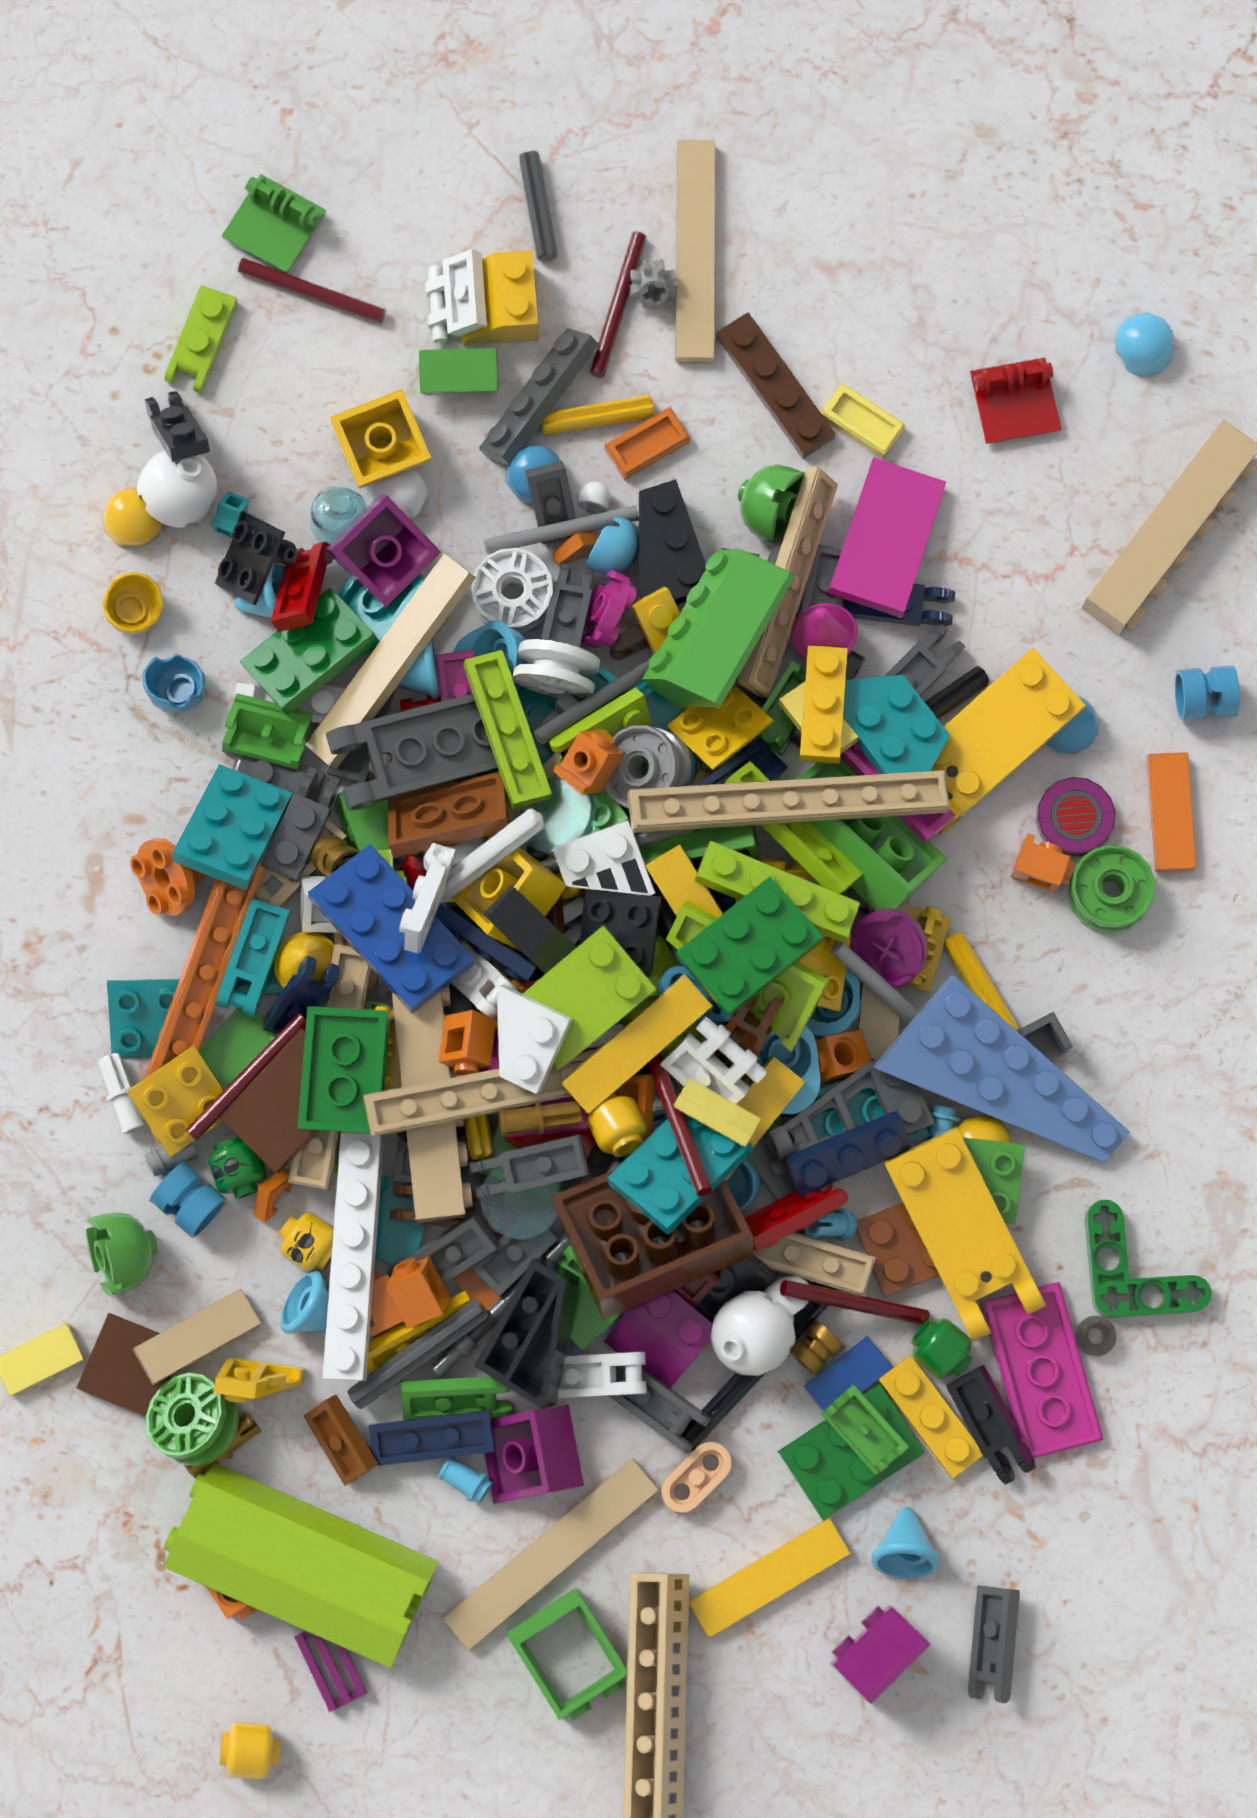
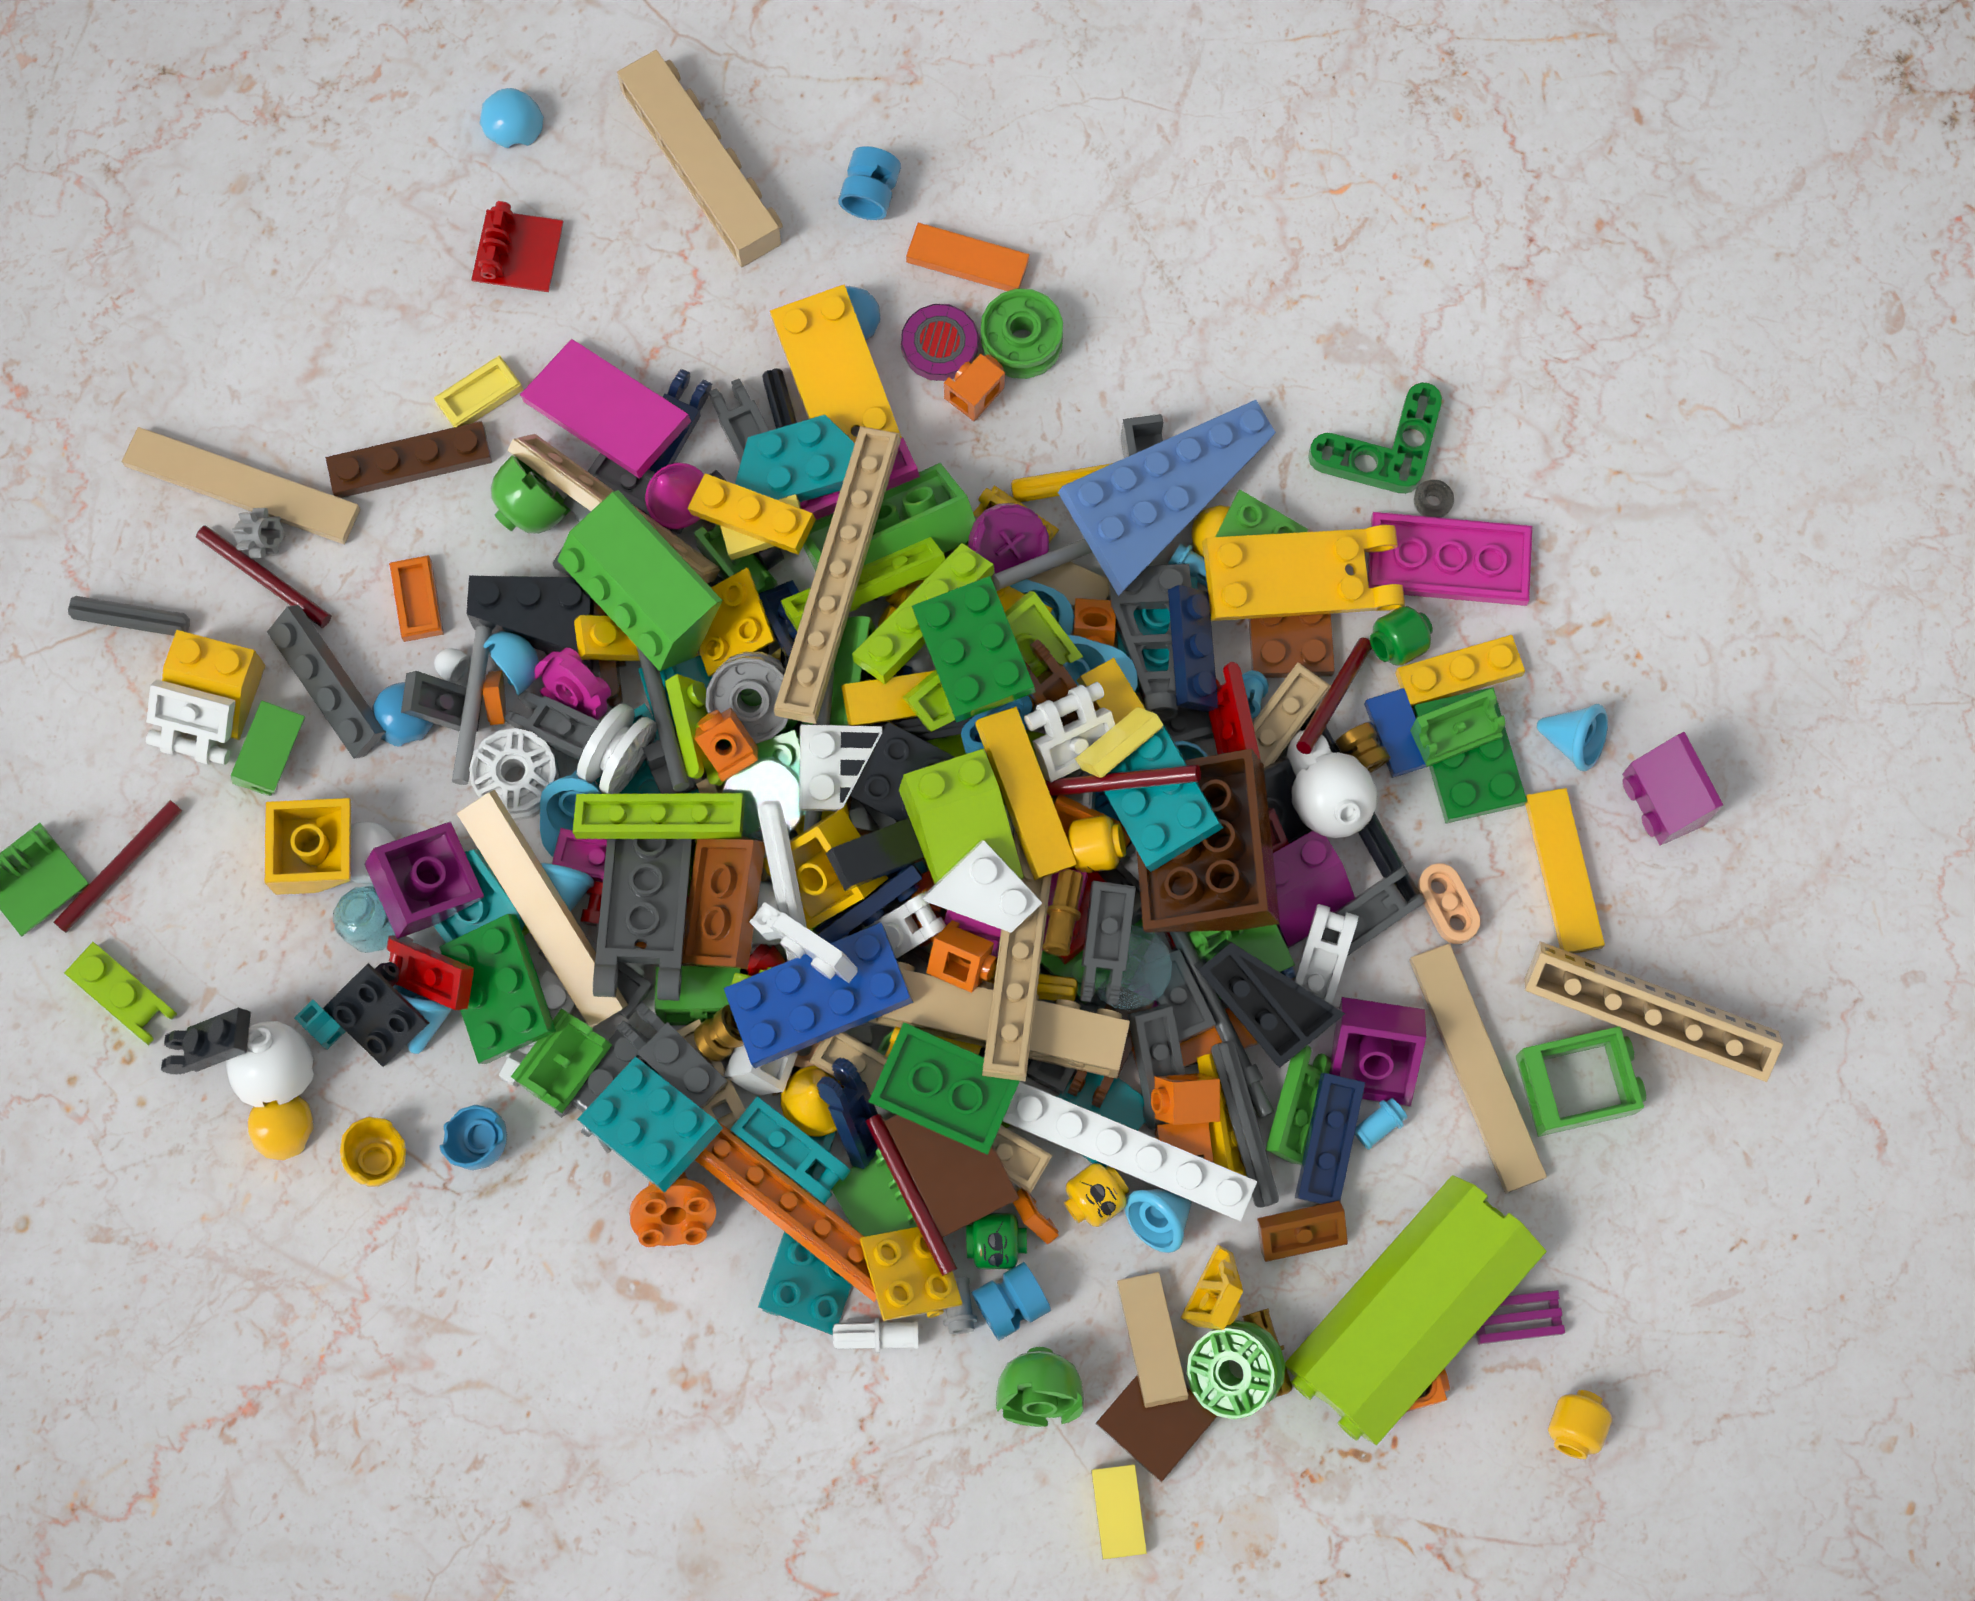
camera: 70 degrees left, 5 degrees down
yellow axle [541,395,654,435] -> none
black hinge [946,1365,1036,1485] -> none
dark grey hinge [968,1585,1020,1703] -> none

